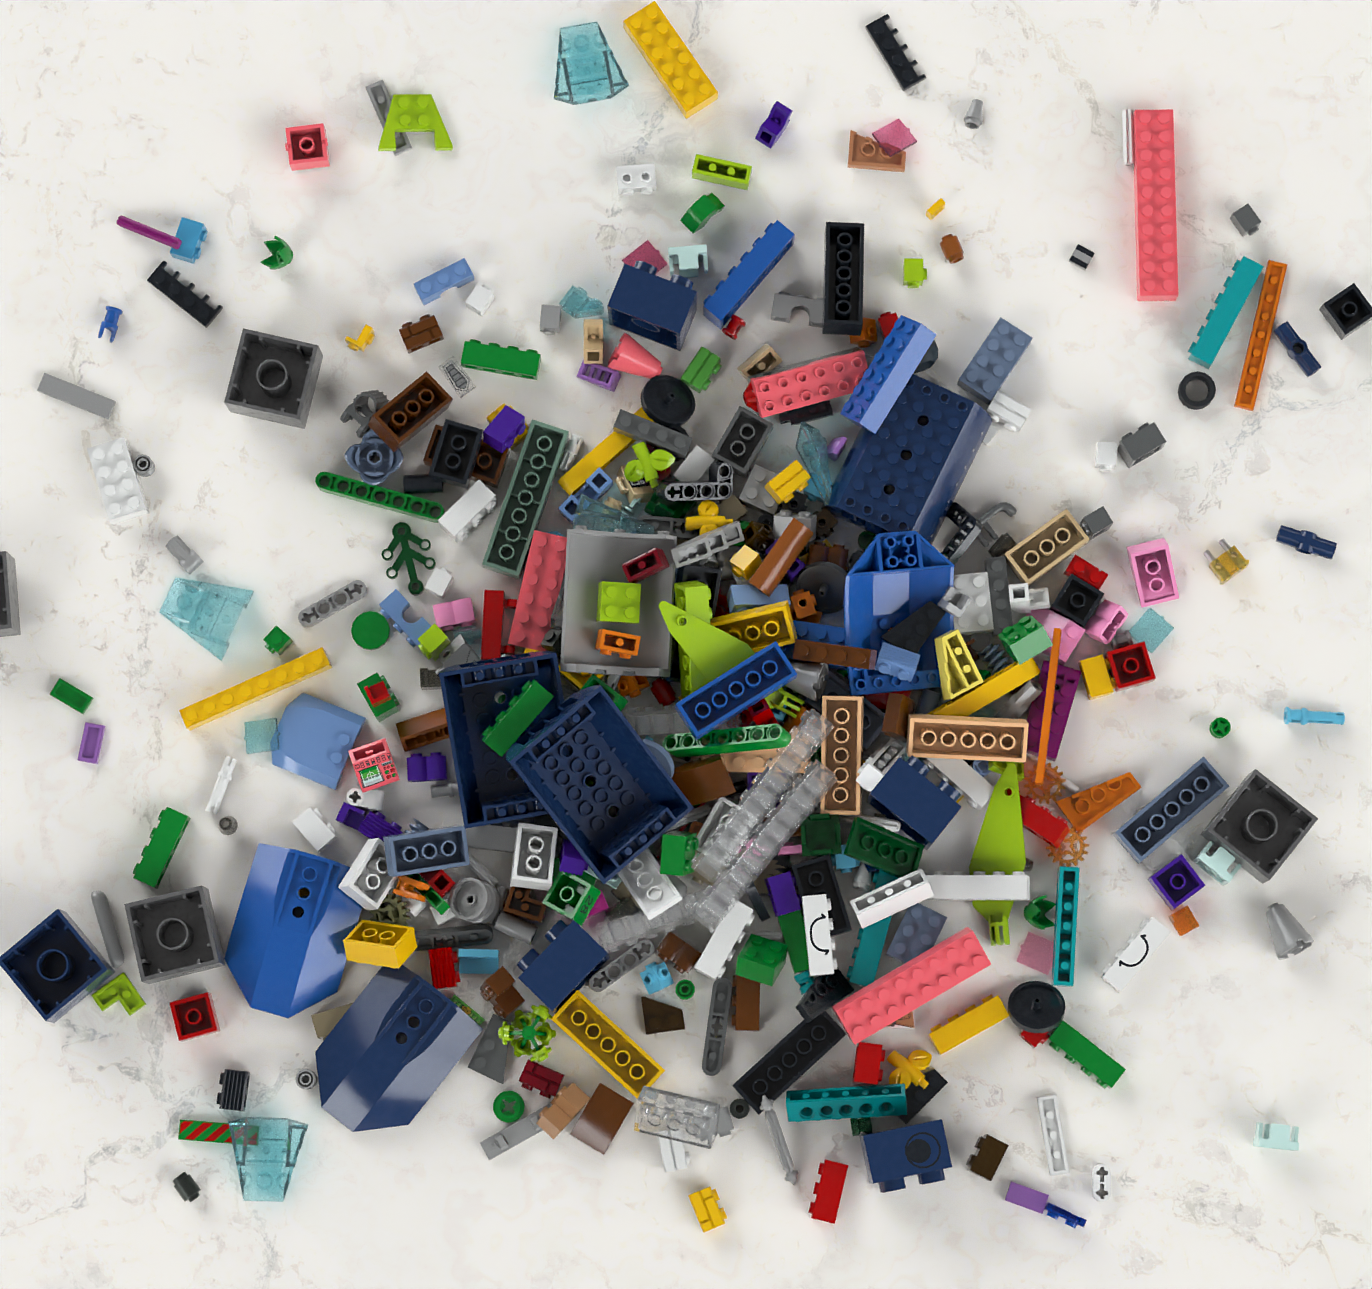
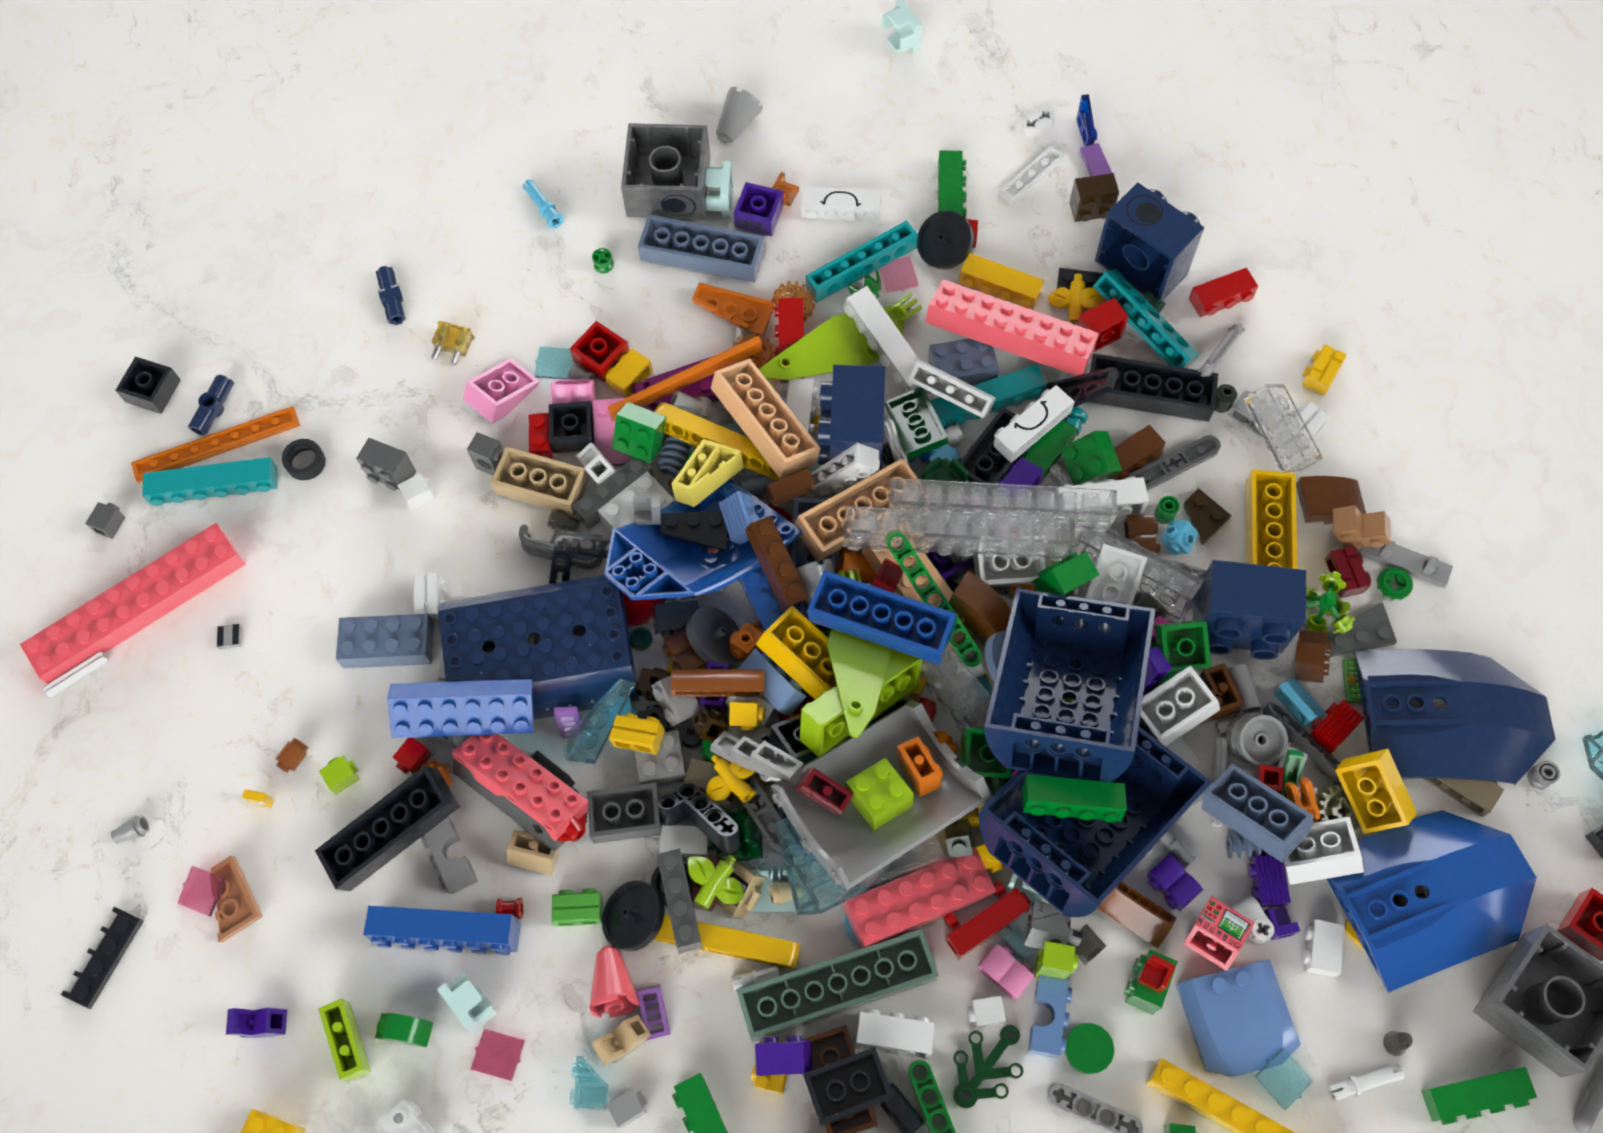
camera: 125 degrees left, 15 degrees down
medium blue arch [558,467,613,525] -> none
dark blue brick [607,260,697,351] -> none

